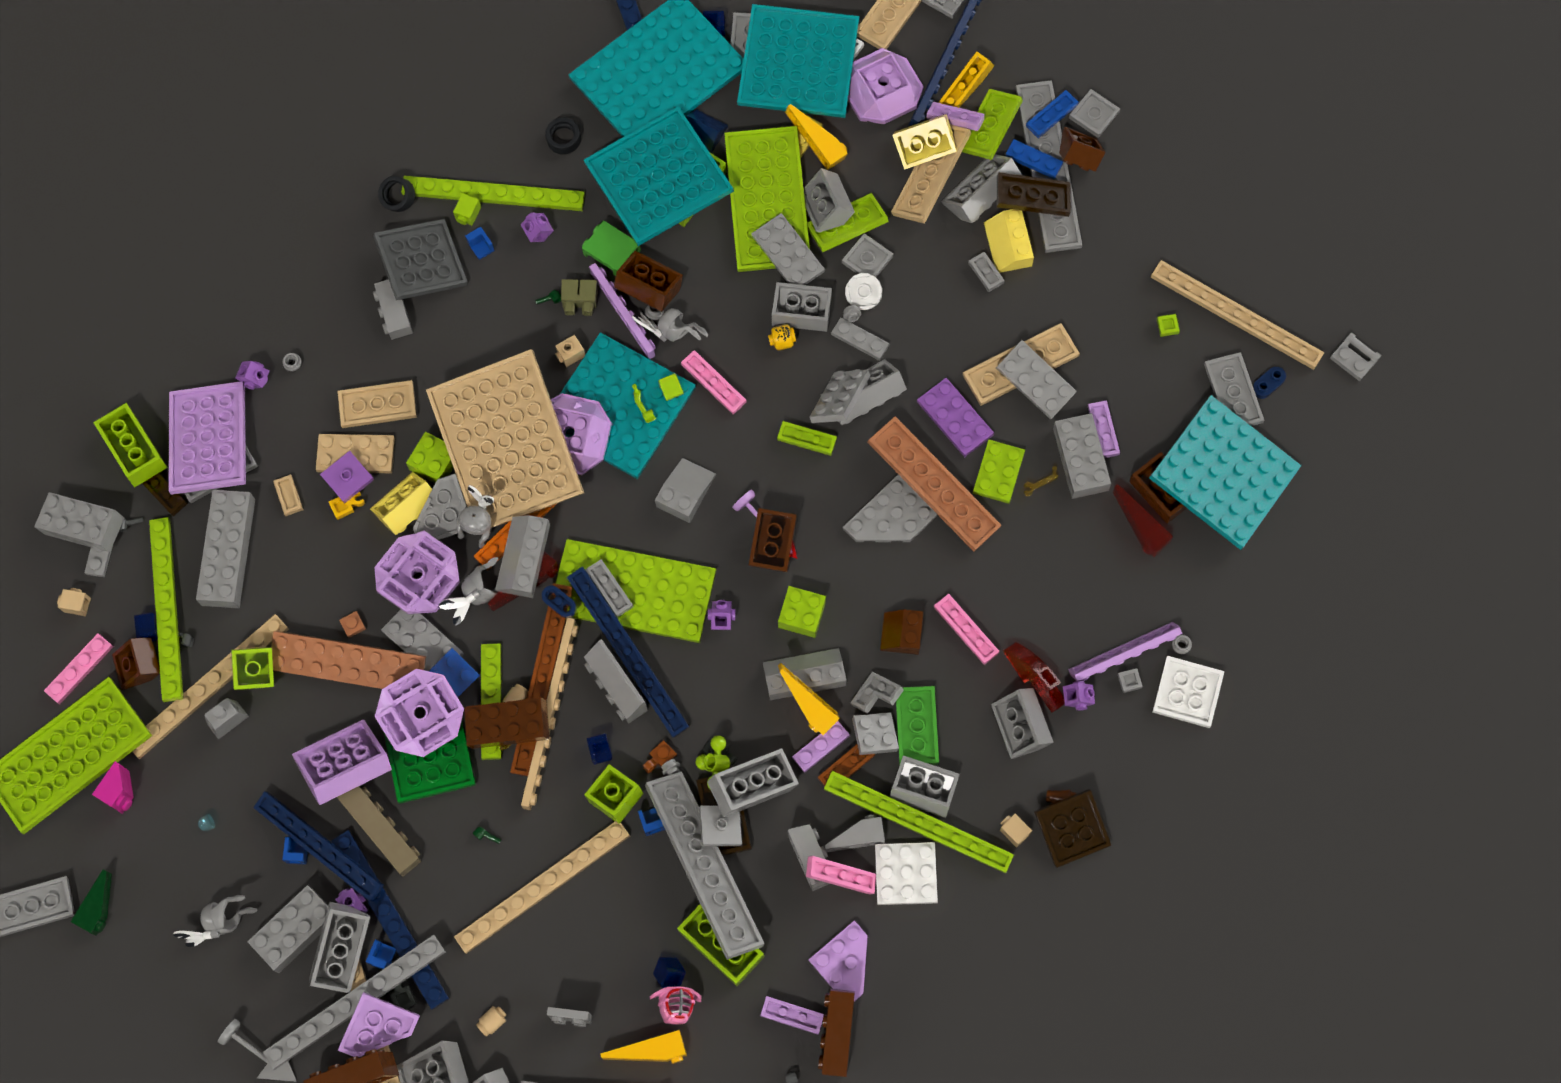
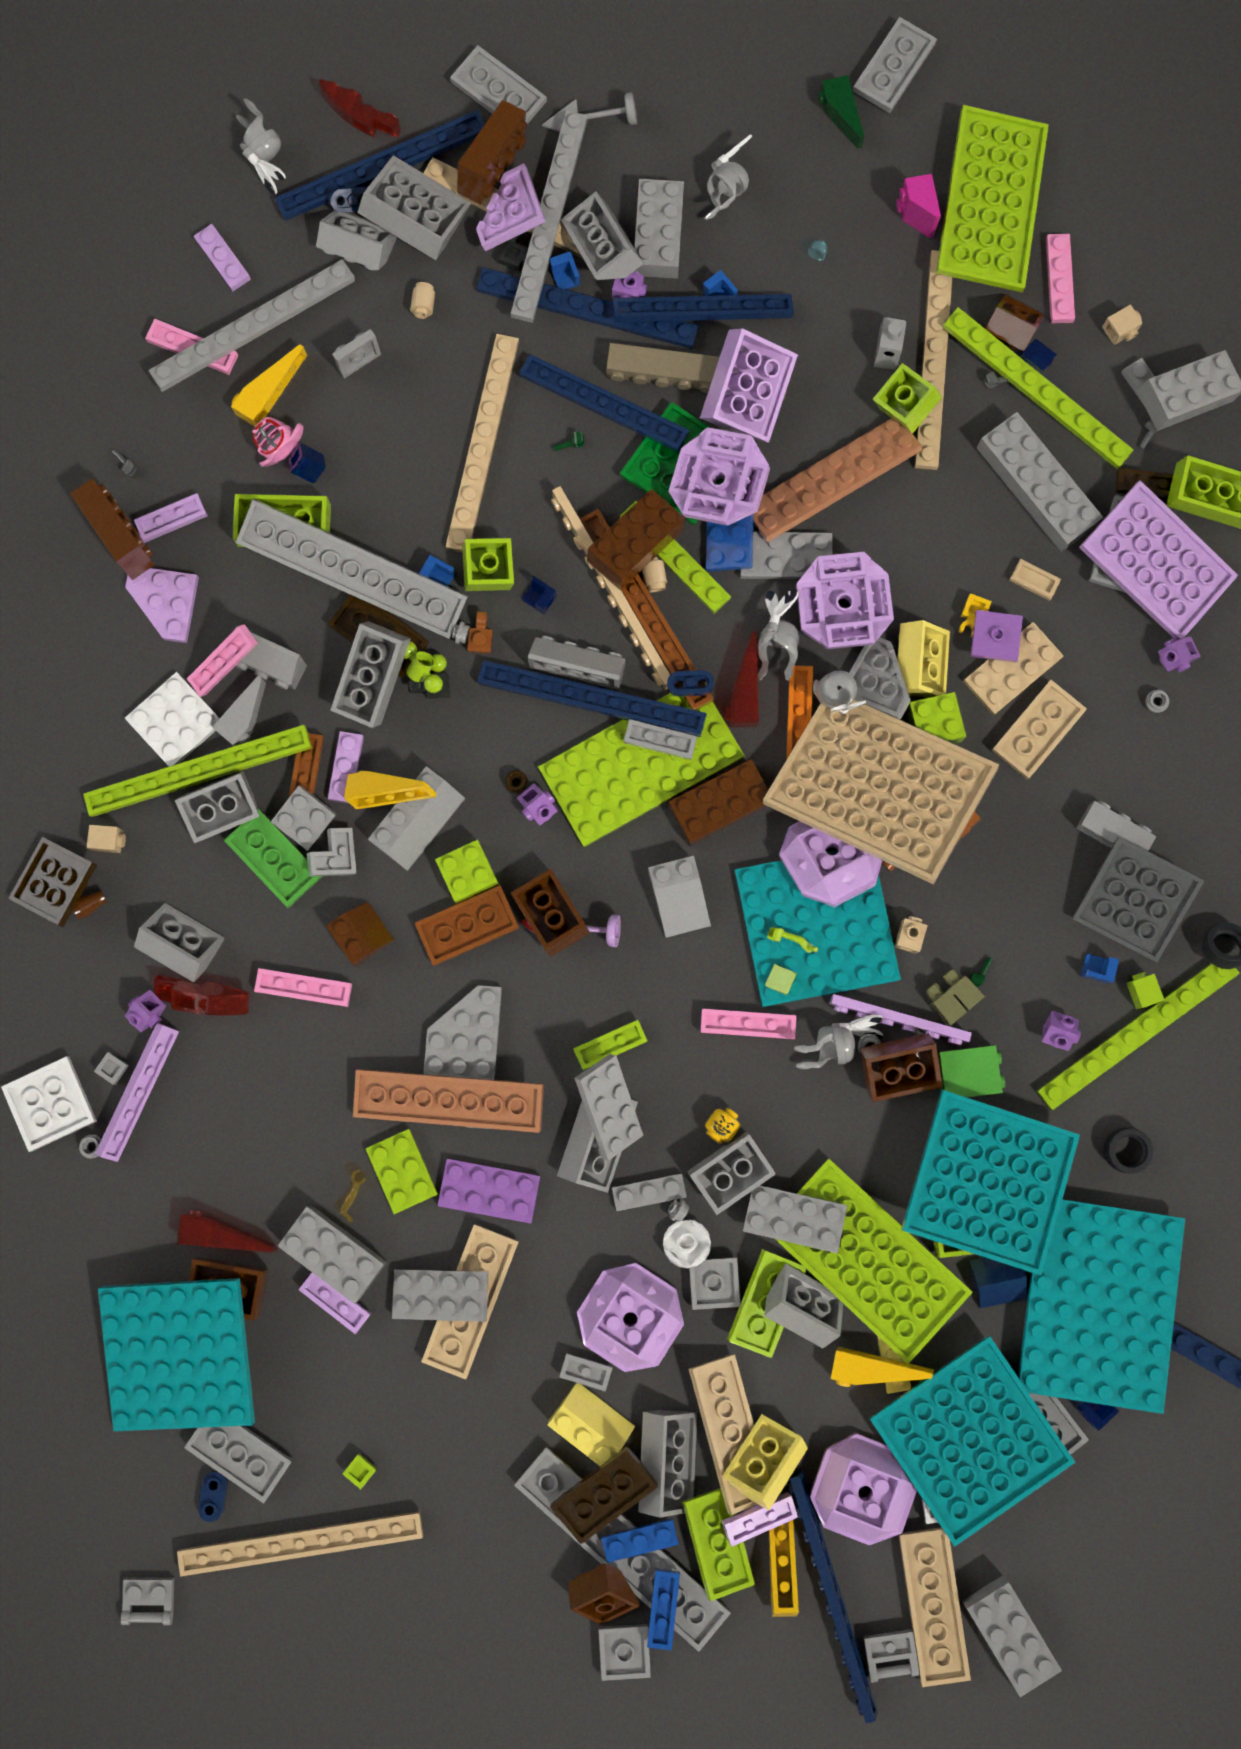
camera: 135 degrees right, 10 degrees up
nougat plate [339,611,366,638] -> none
light grey slope [495,515,550,598] -> none
light grey plate [699,806,742,846] -> none
none -> dark orange plate [415,885,519,966]
none -> dark brown plate [505,770,528,794]
none -> dark blue plate [519,354,689,453]
none -> lavender piece [577,1262,684,1372]
none -> reddish brown brick [668,759,768,846]

